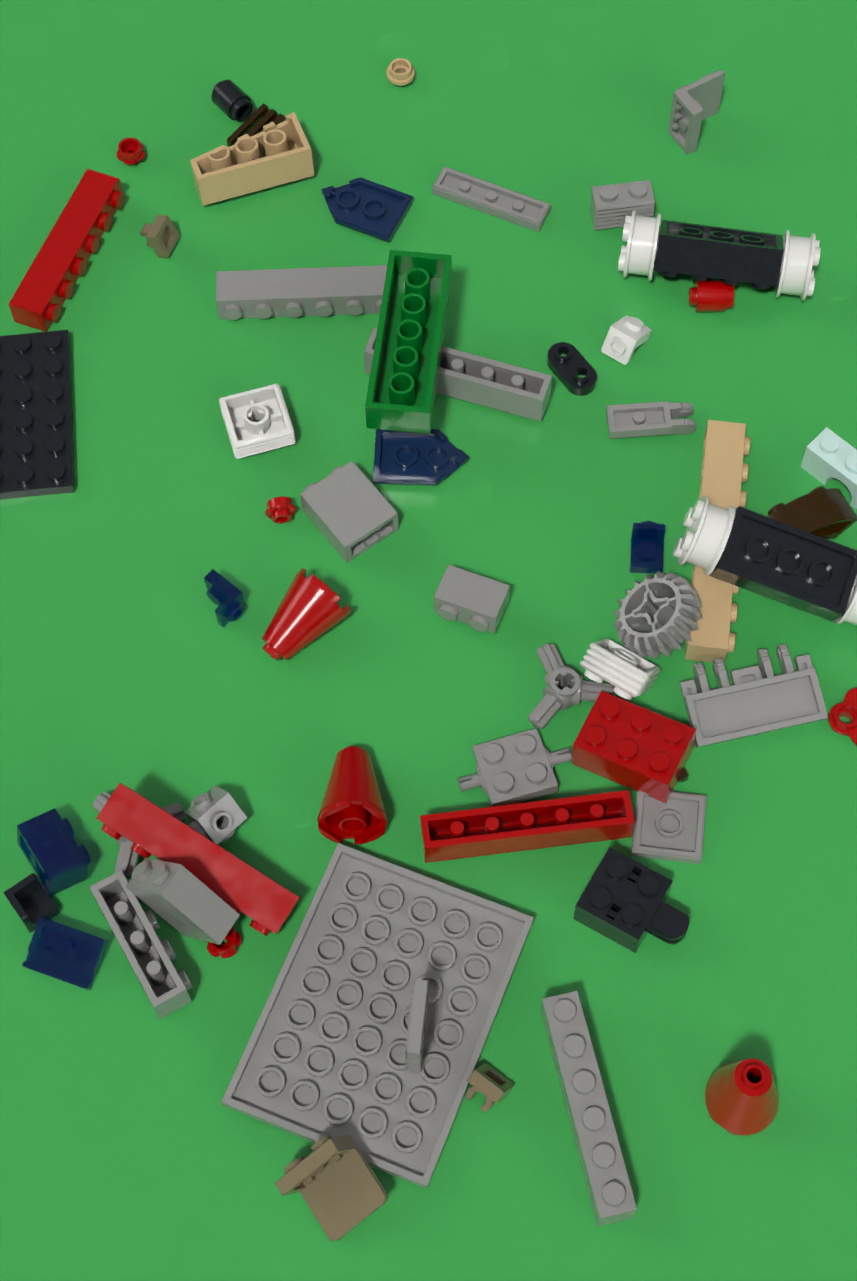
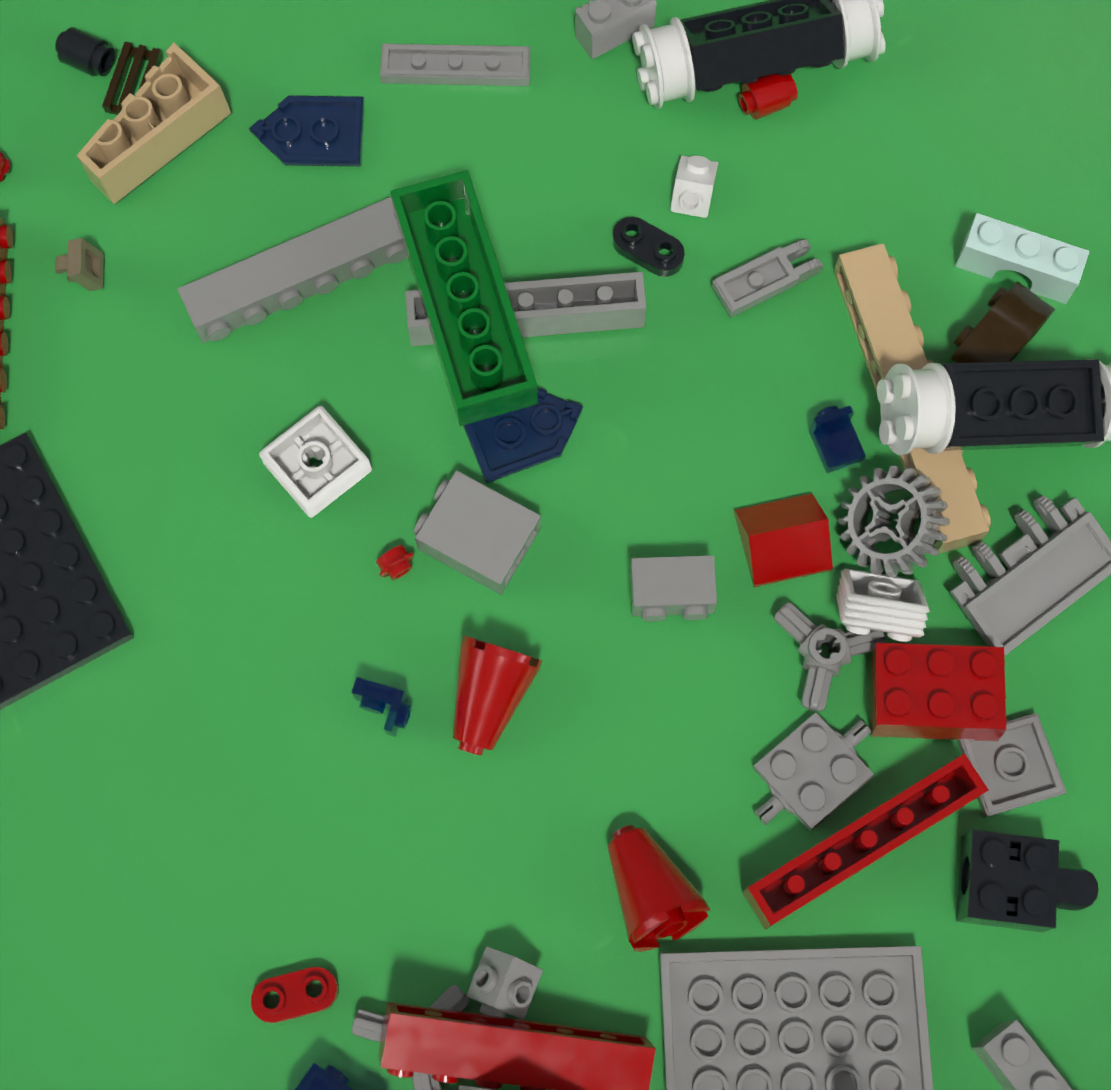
camera: 25 degrees left, 10 degrees up
none -> red plate [251,967,339,1023]
none -> red slope [734,493,833,587]

